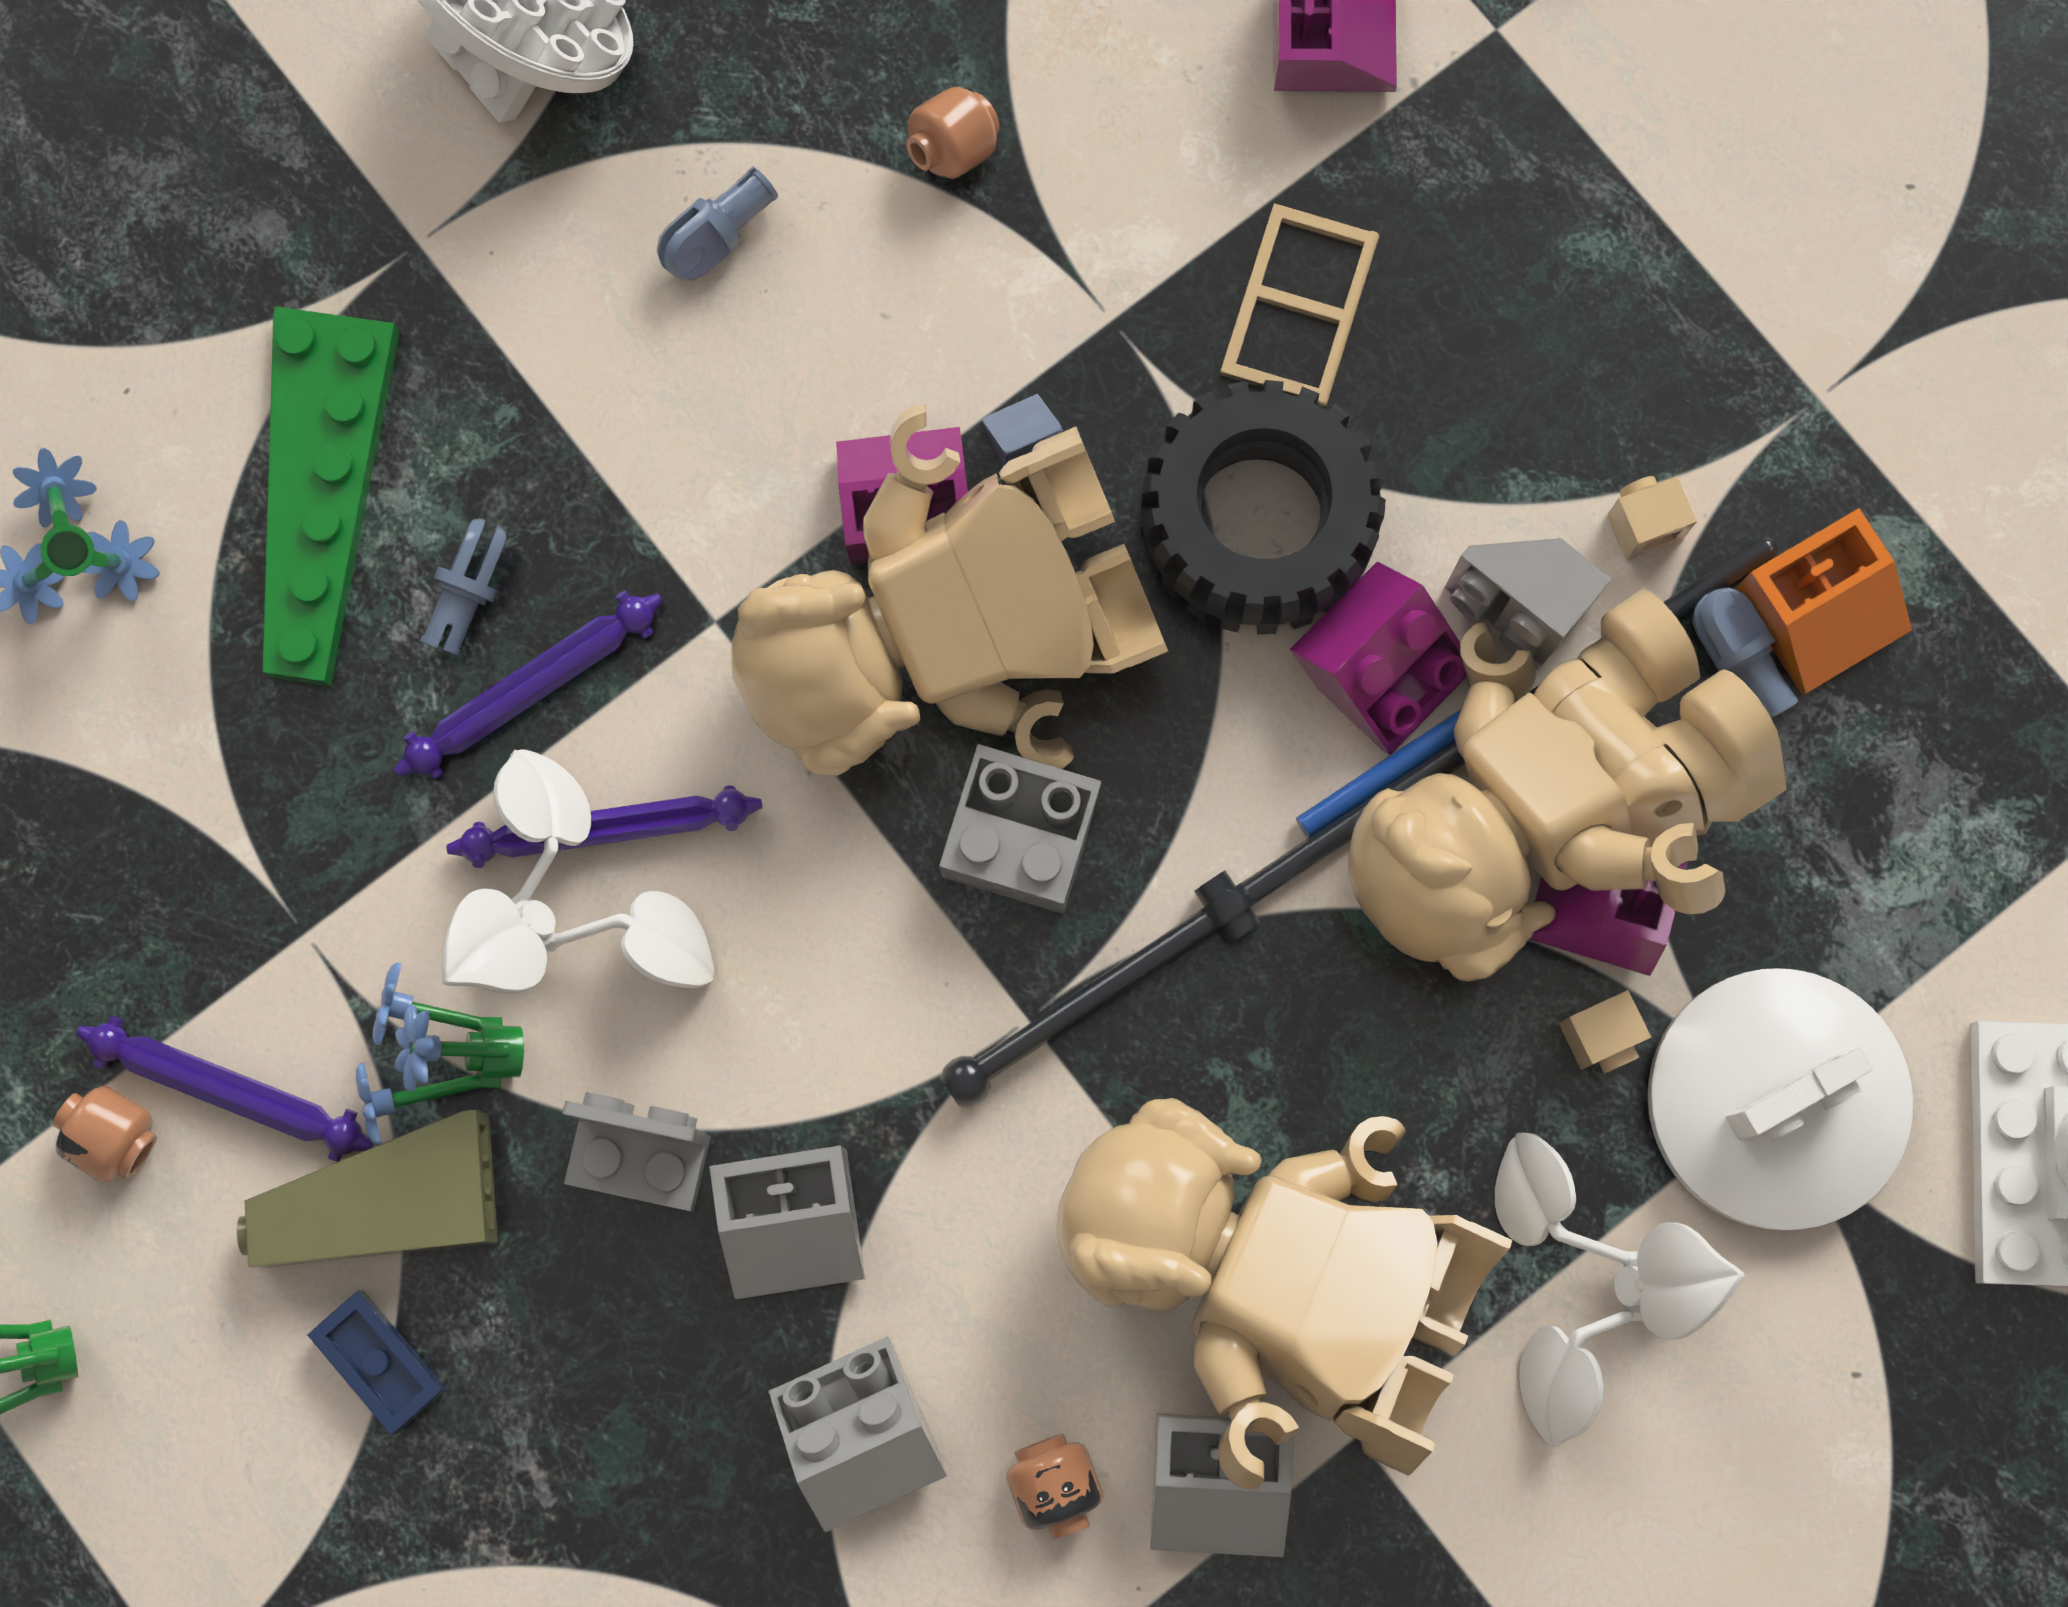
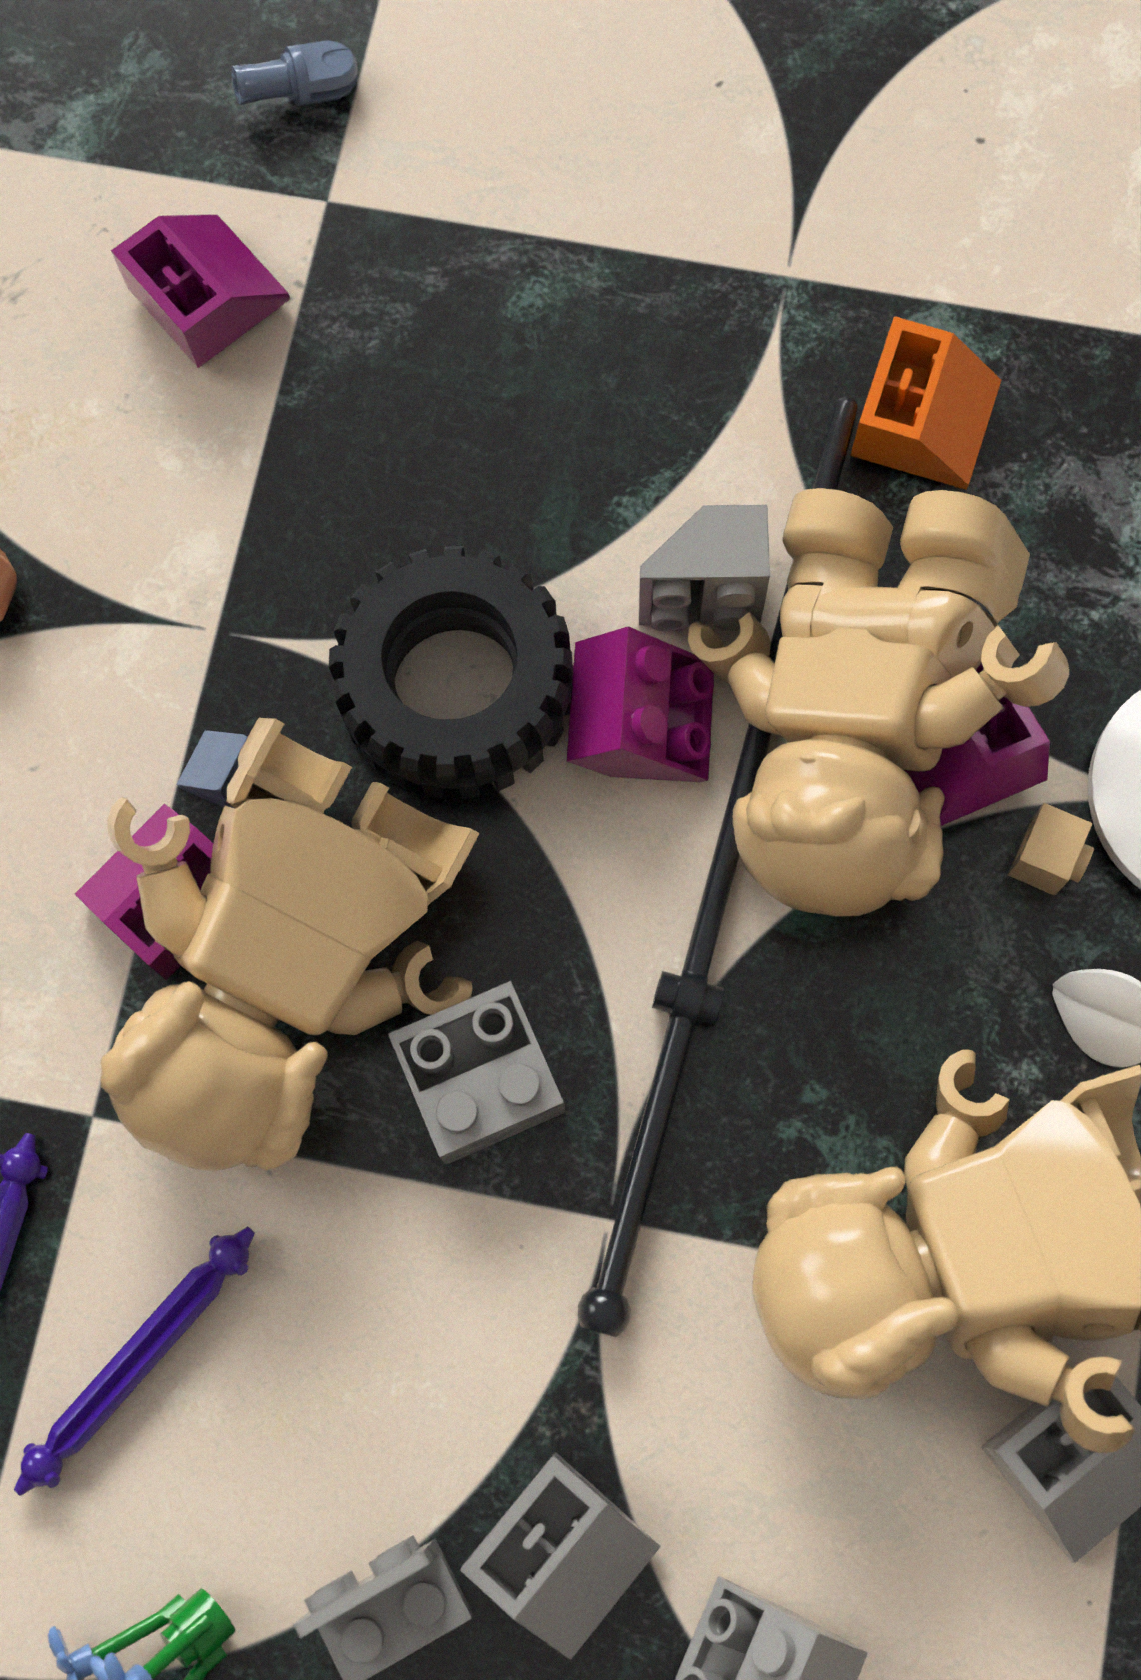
camera: 40 degrees left, 5 degrees down
white plant [442,749,714,993] -> none
nougat head [1006,1434,1103,1540] -> none
tan window [1220,203,1379,407] -> none
blue bar [1296,699,1517,838] -> none
tan plate [1607,476,1697,560] -> none
sand blue arm [1692,588,1798,718] -> none

